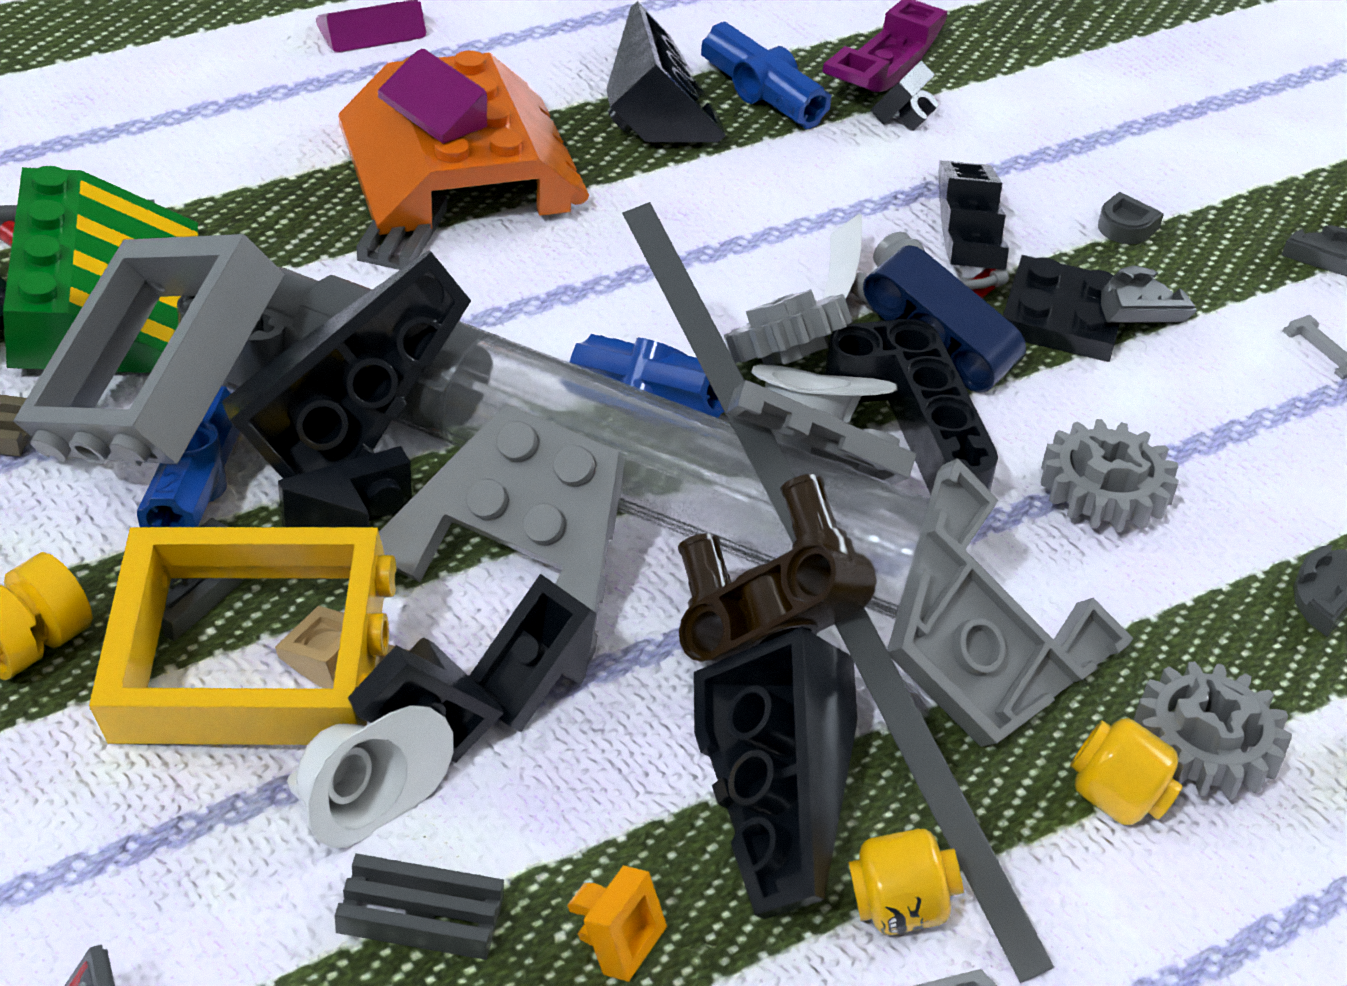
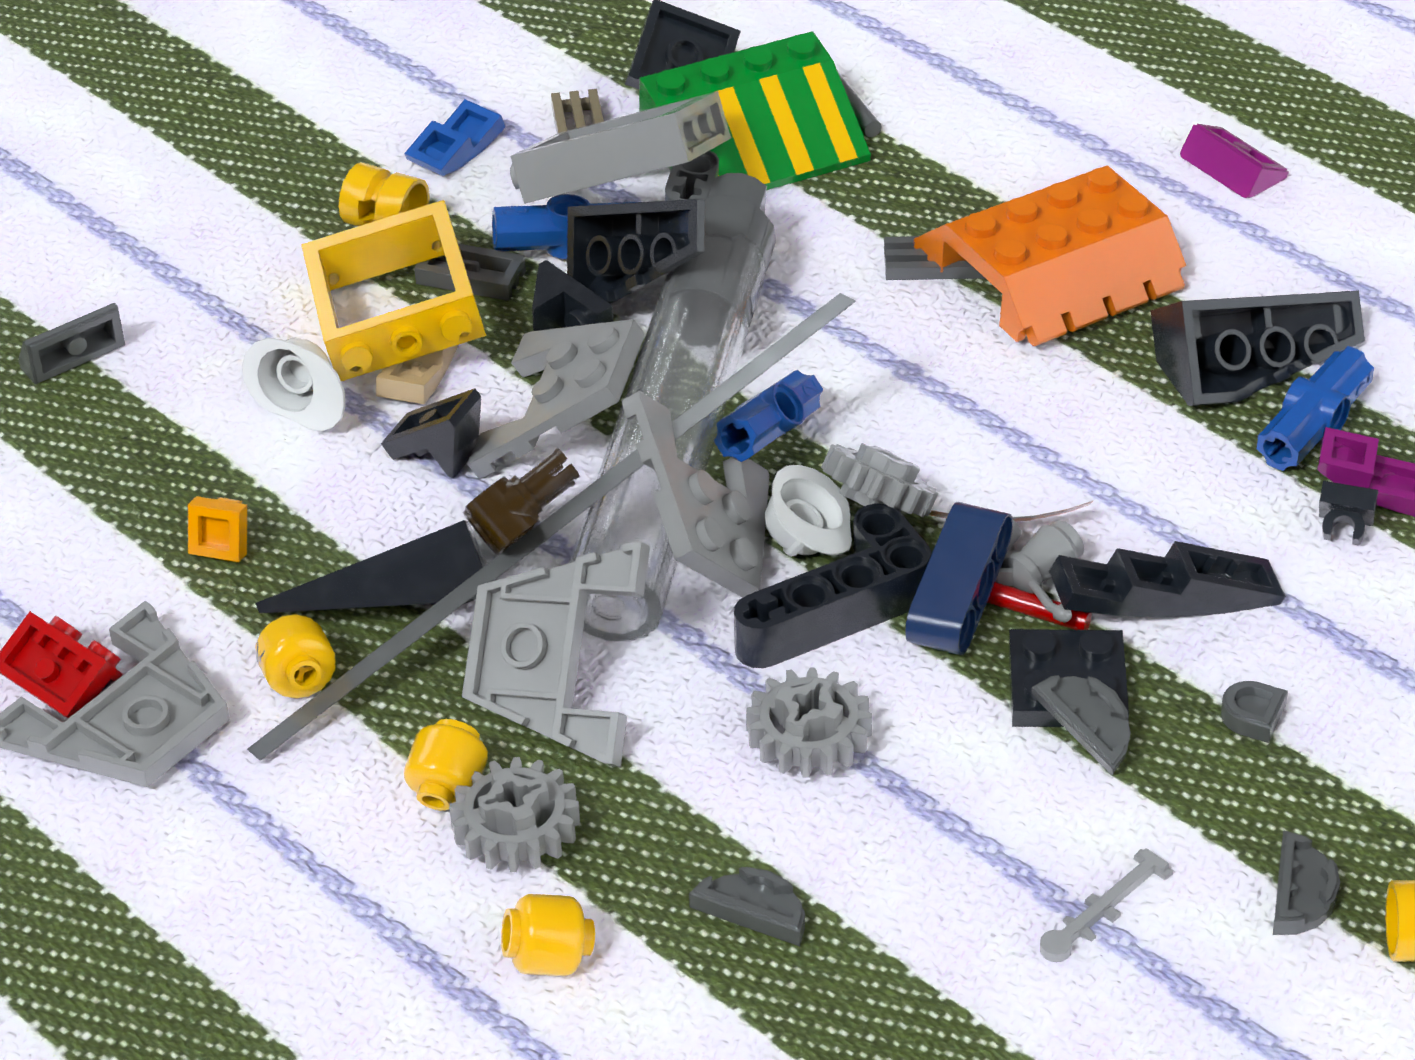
camera: 80 degrees right, 0 degrees up
dark grey tile [334,853,504,960] -> none
black slope [347,637,503,763] -> none
magenta slope [378,48,487,144] -> none

